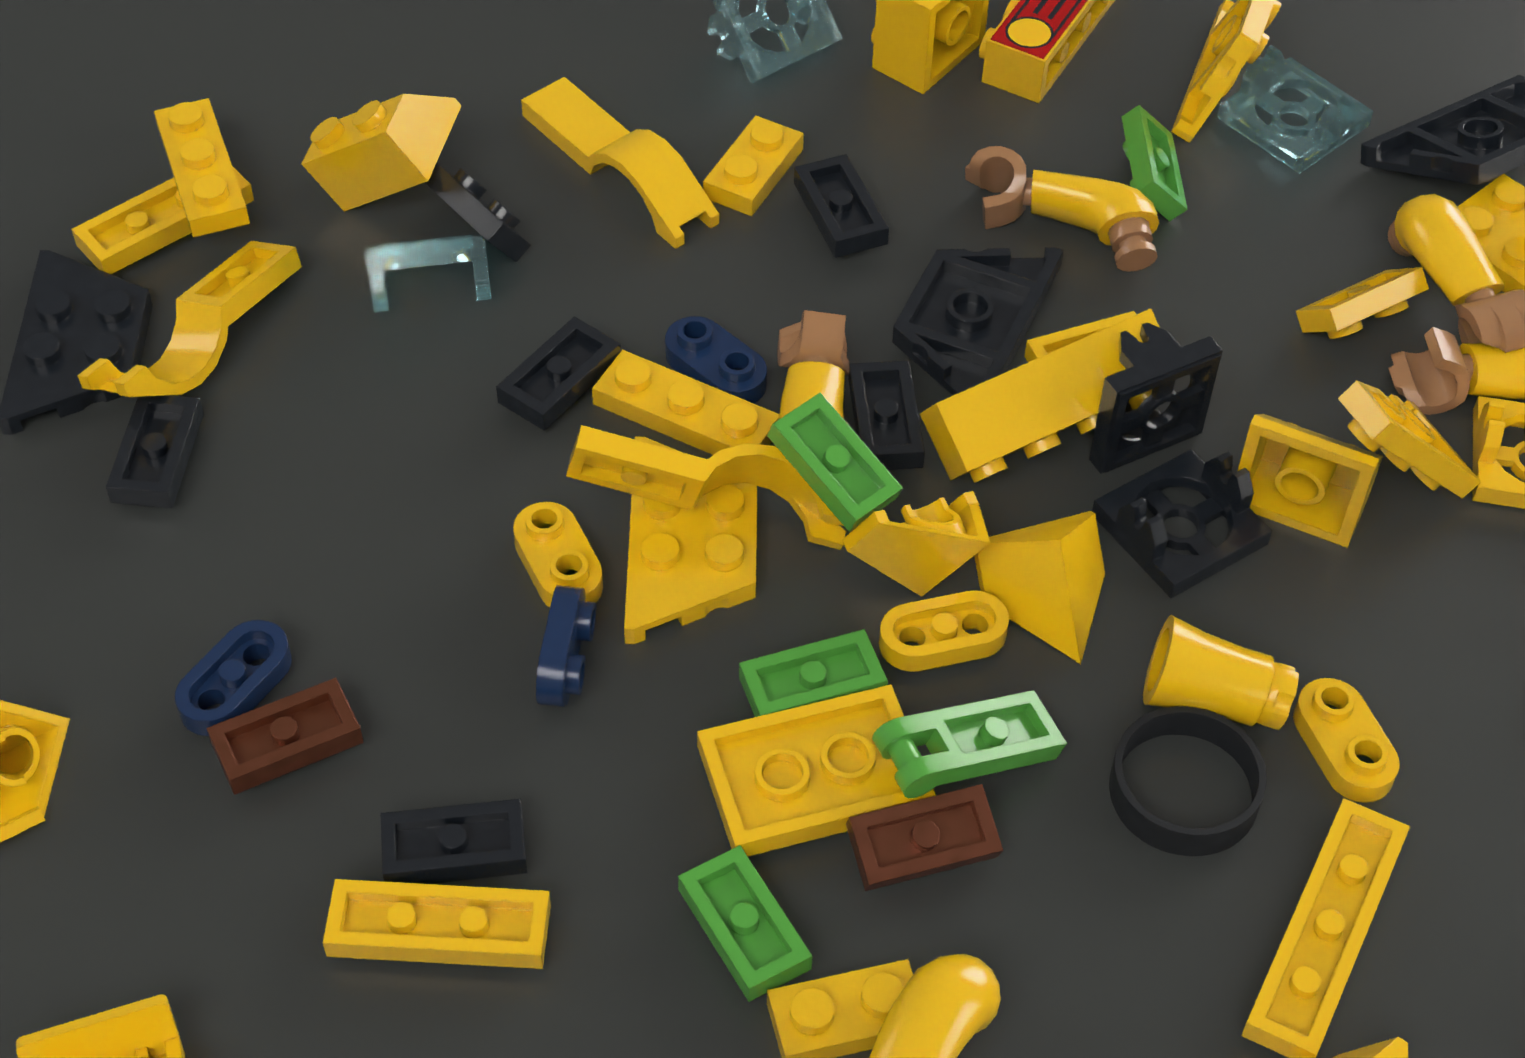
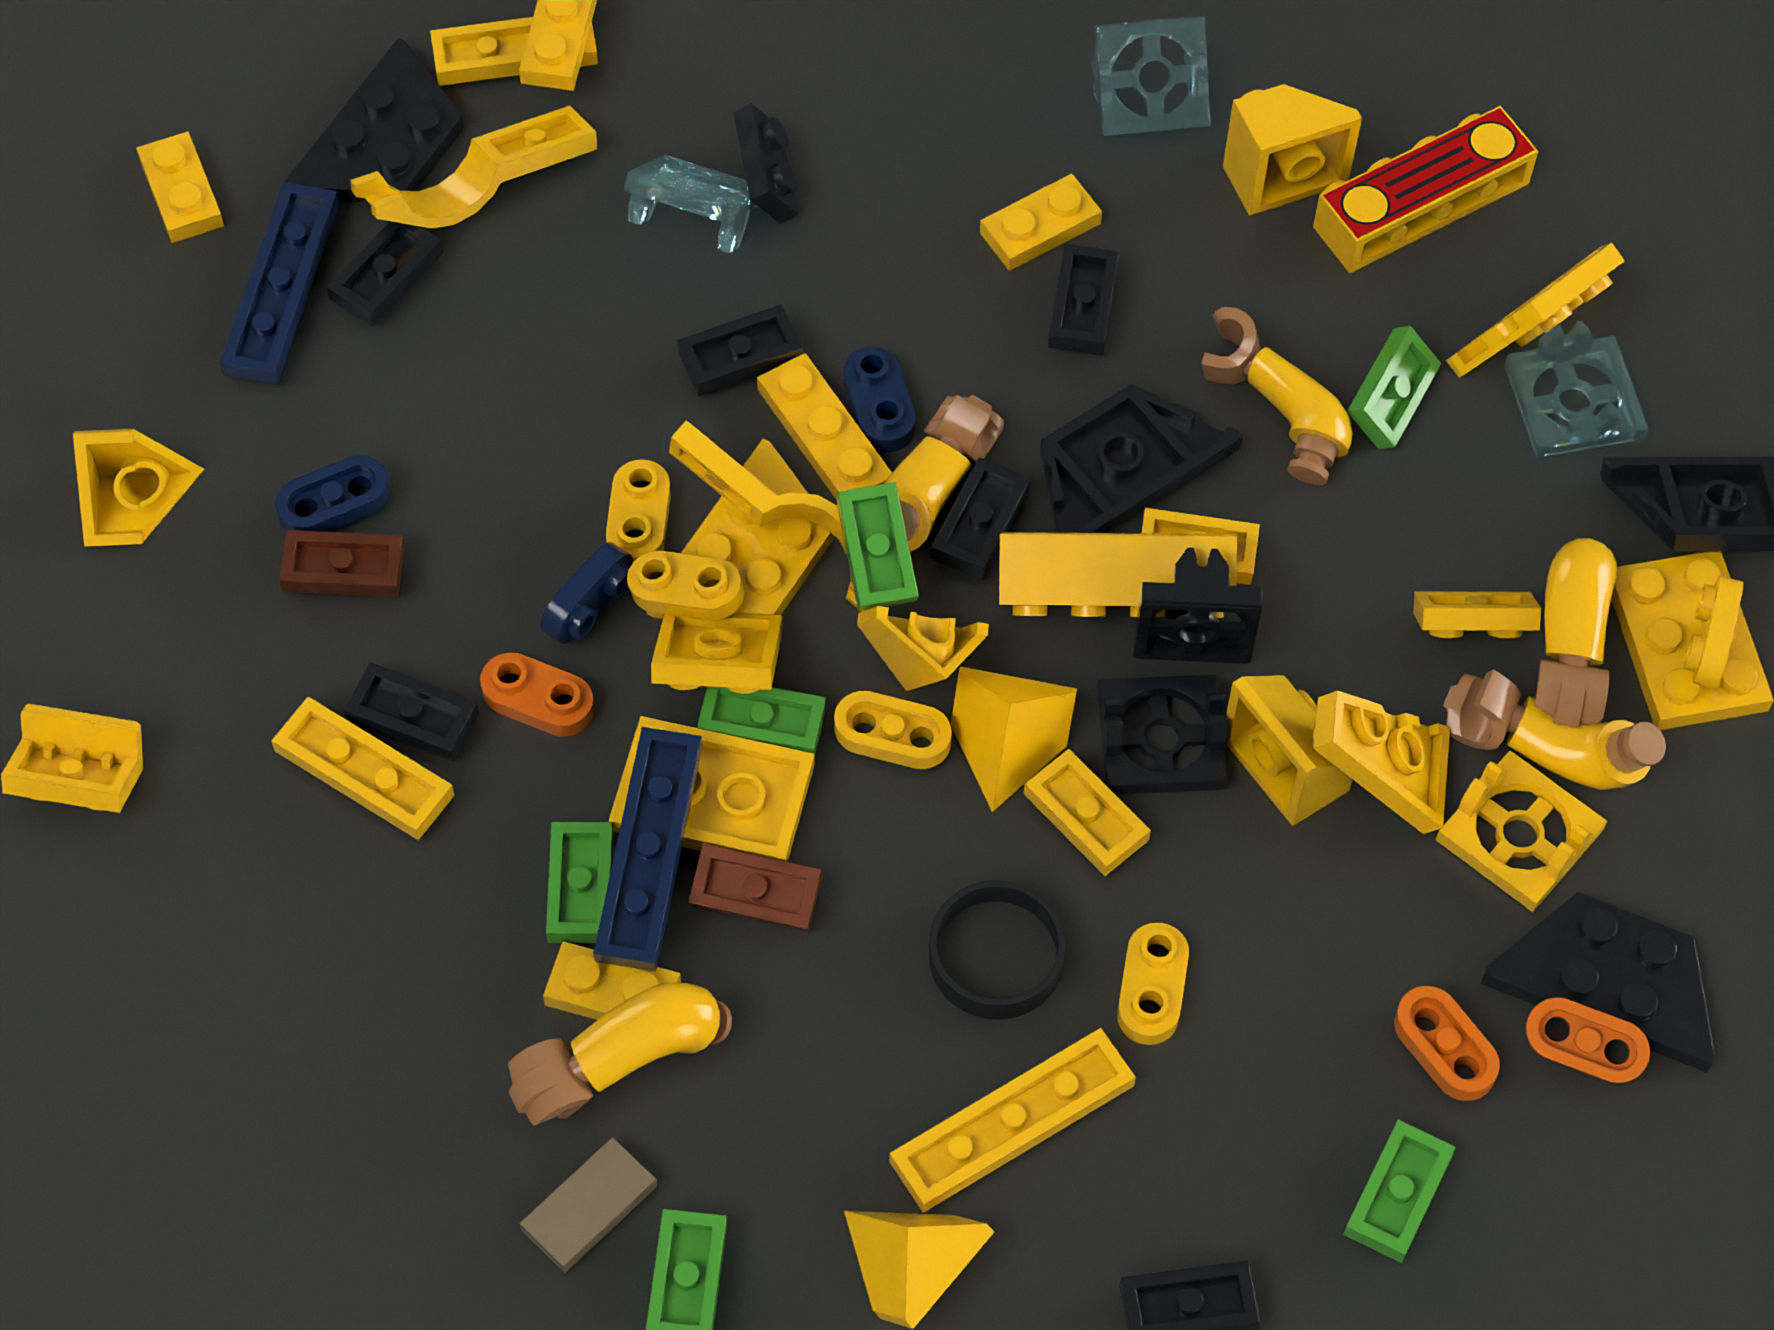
camera: 30 degrees right, 10 degrees up
yellow slope [301,94,461,212] -> none
yellow piece [521,77,719,249] -> none
bright green plate [872,690,1067,798] -> none
yellow plant [1143,615,1299,730] -> none
none -> dark blue plate [220,182,339,385]
none -> orange plate [480,653,594,737]
none -> dark blue plate [593,727,703,971]
none -> yellow plate [627,551,745,621]
none -> yellow plate [651,613,782,694]
none -> yellow plate [1024,749,1151,876]

